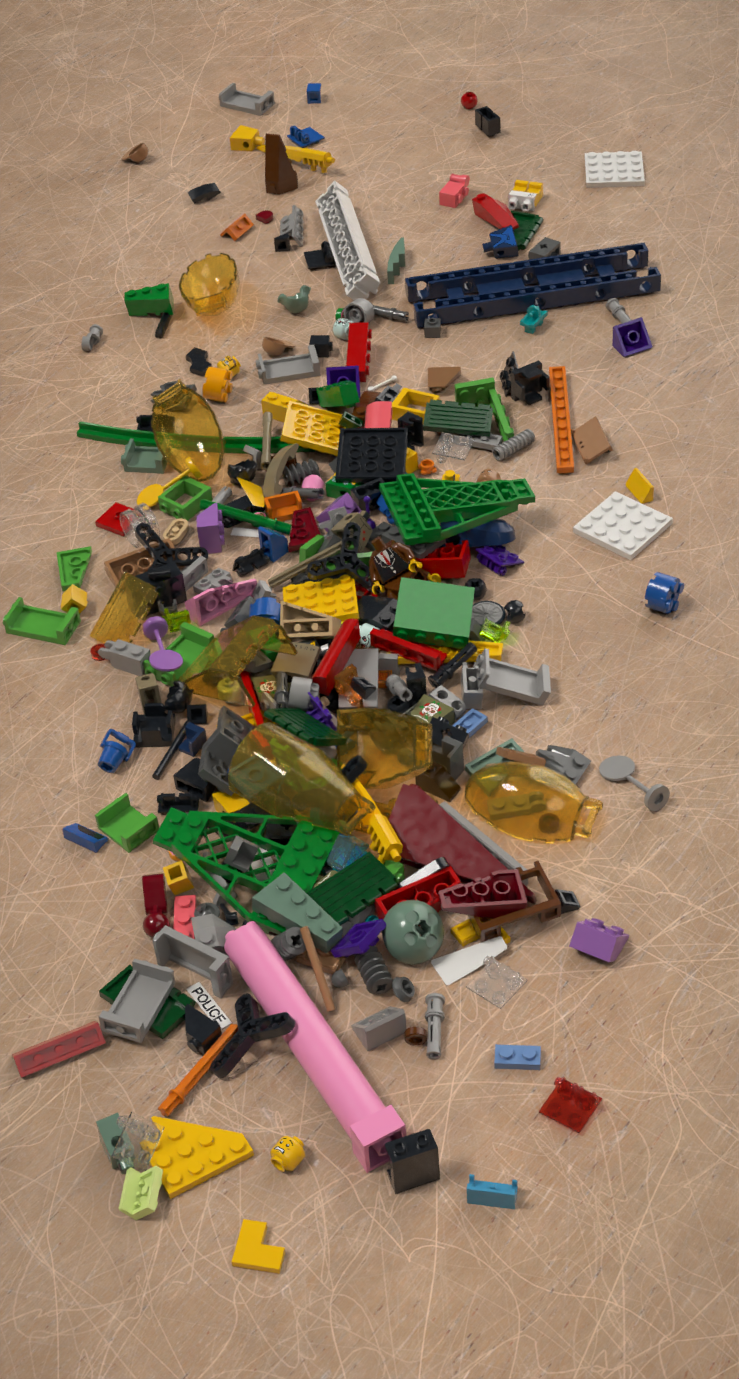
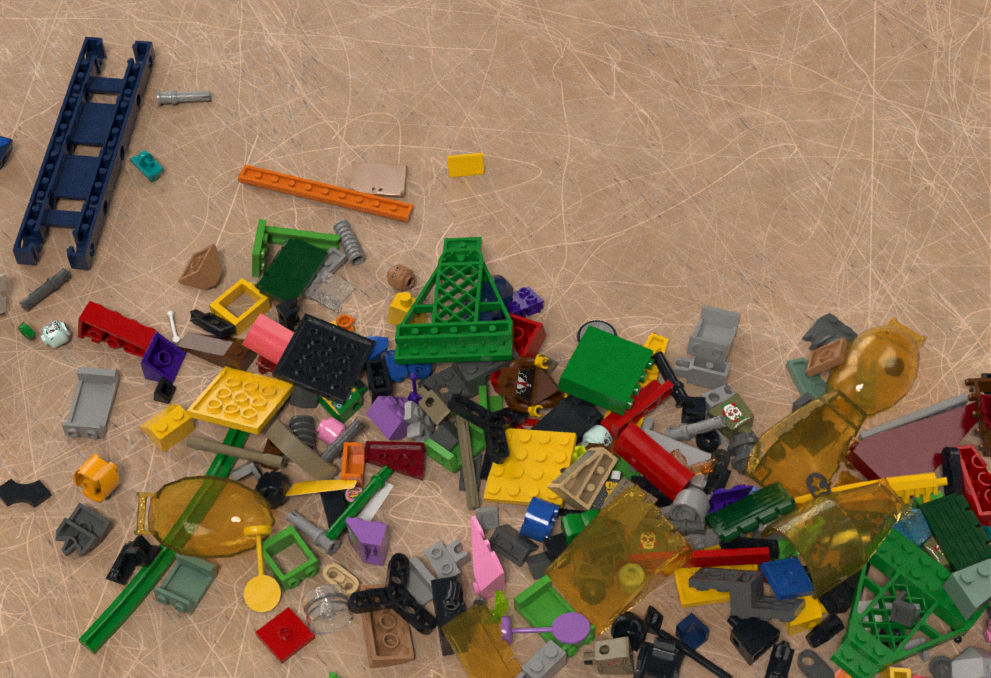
camera: 75 degrees left, 10 degrees up
yellow head [217,356,241,377] -> none
black hand [220,903,239,925] -> none
black hinge [232,547,270,576] -> none
blue slope [258,526,289,562] -> none
medium nougat cap [262,337,295,355] -> none
black brick [309,335,333,358] -> none
green wedge [316,380,360,408] -> none
dark green piece [339,411,363,428] -> none
light grey piece [343,298,374,323] -> none
black slope [351,677,377,700] -> none
black brick [422,716,469,749] -> none
dark grey plate [424,318,441,338] -> none
medium blue plate [448,708,488,738] -> none
black piece [465,578,487,600] -> none
clear neon green bracket [479,618,510,643] -> none
black hinge [500,351,519,397] -> none
black piece [504,600,526,623] -> none
black panel [511,360,550,405] -> none
dark grey brick [528,237,561,259] -> none
white plate [573,491,673,560] -> none
light grey piece [599,755,670,811] -> none
dark purple slope [612,317,653,357] -> none
blue brick [645,572,684,614] -> none

